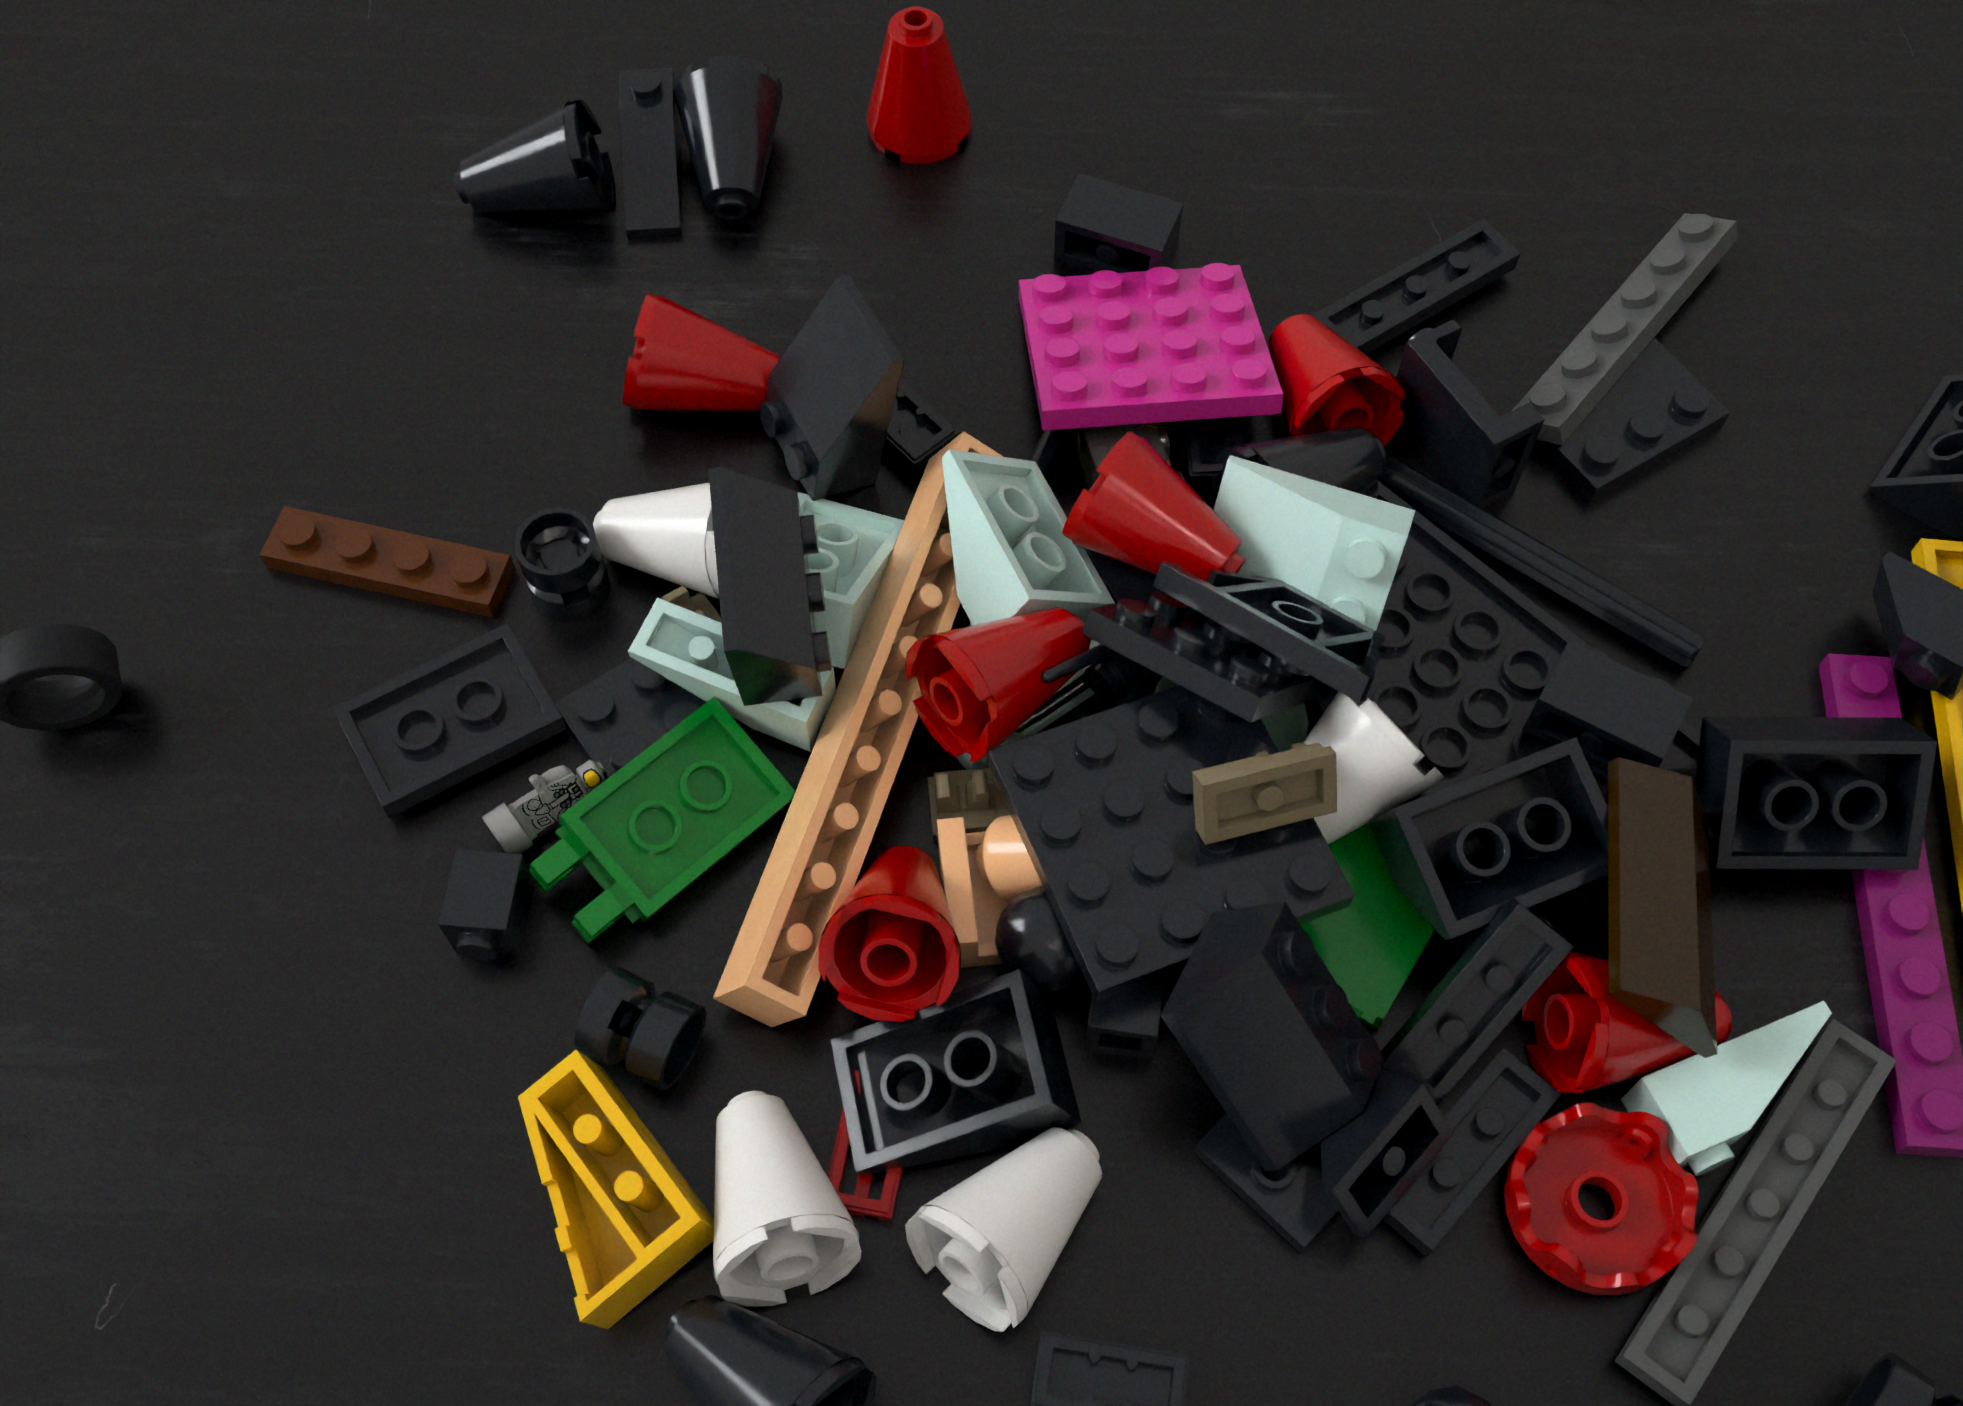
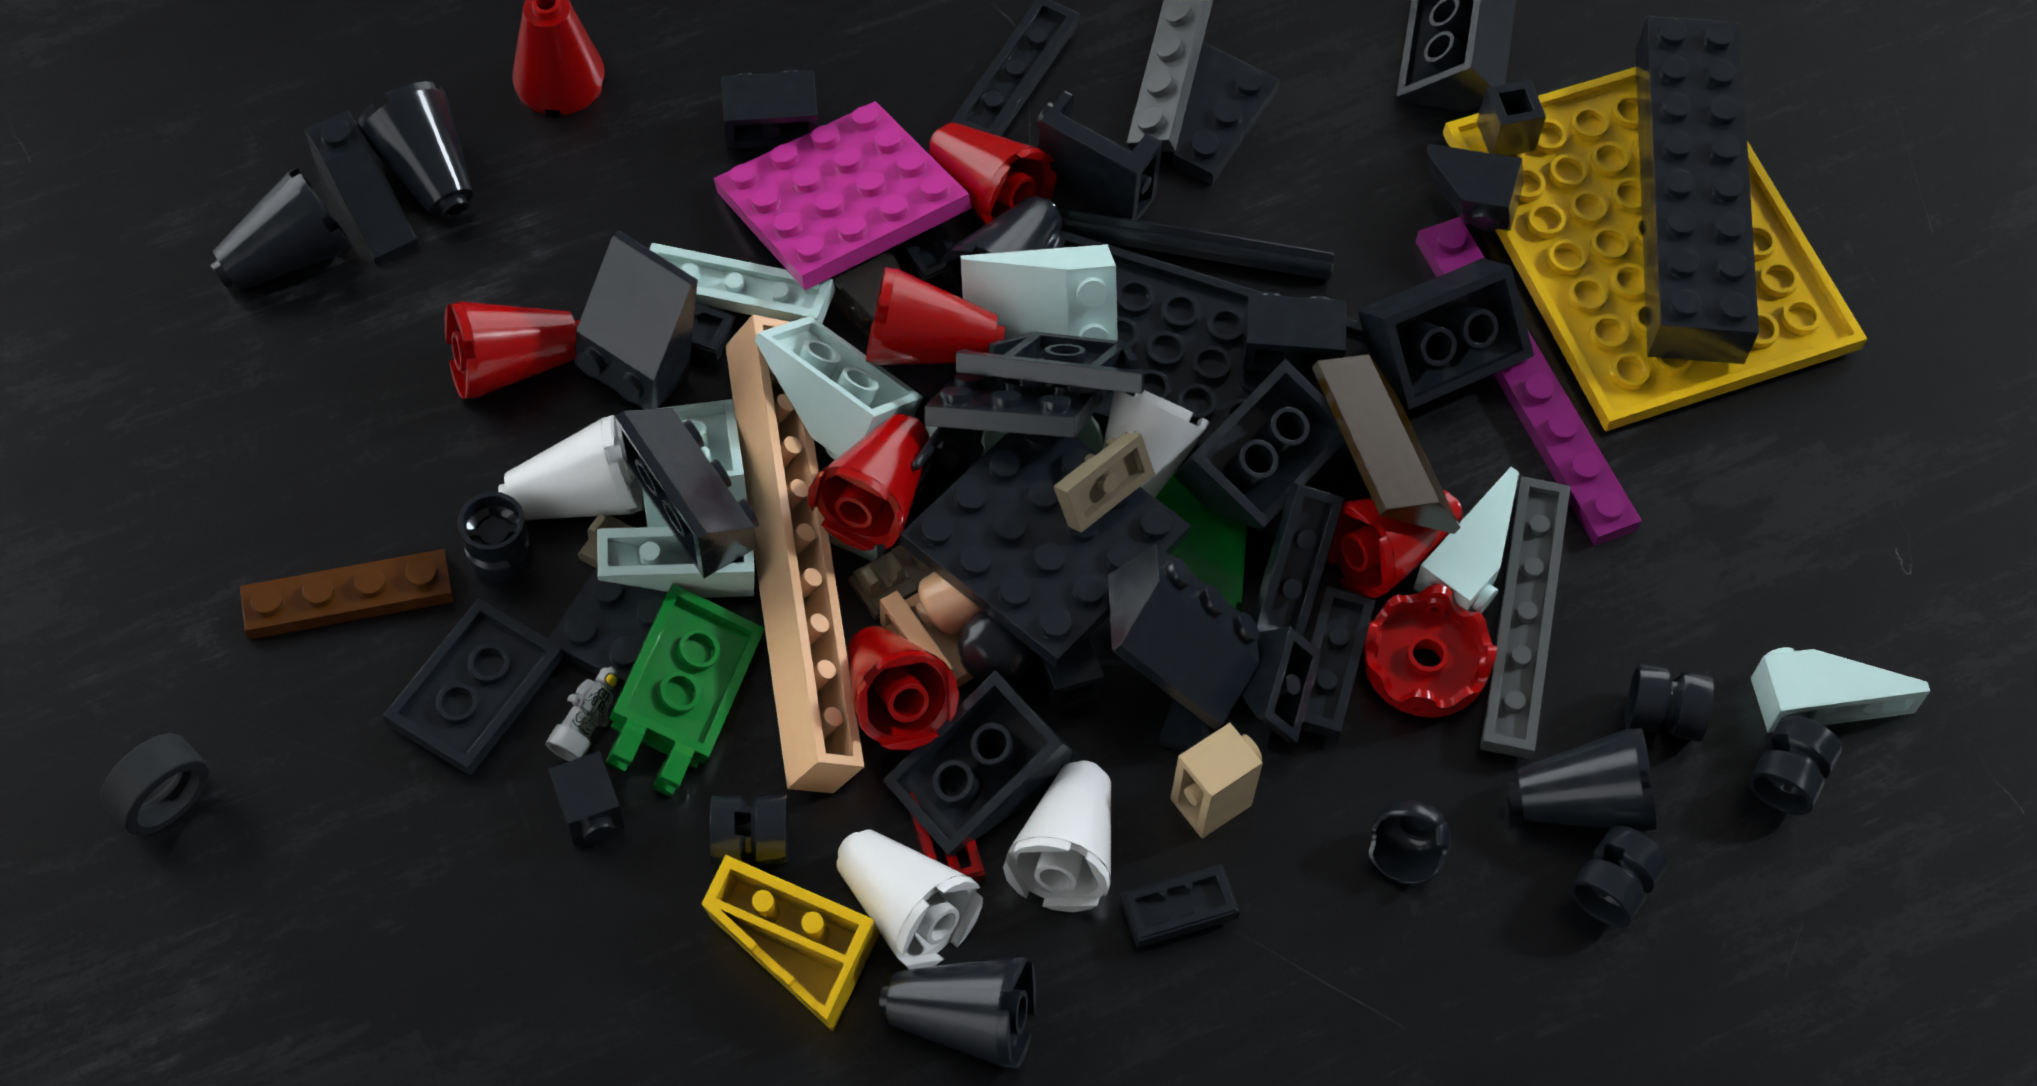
camera: 30 degrees left, 0 degrees up
none -> light aqua plate [650,243,835,324]
none -> tan brick [1170,723,1263,838]

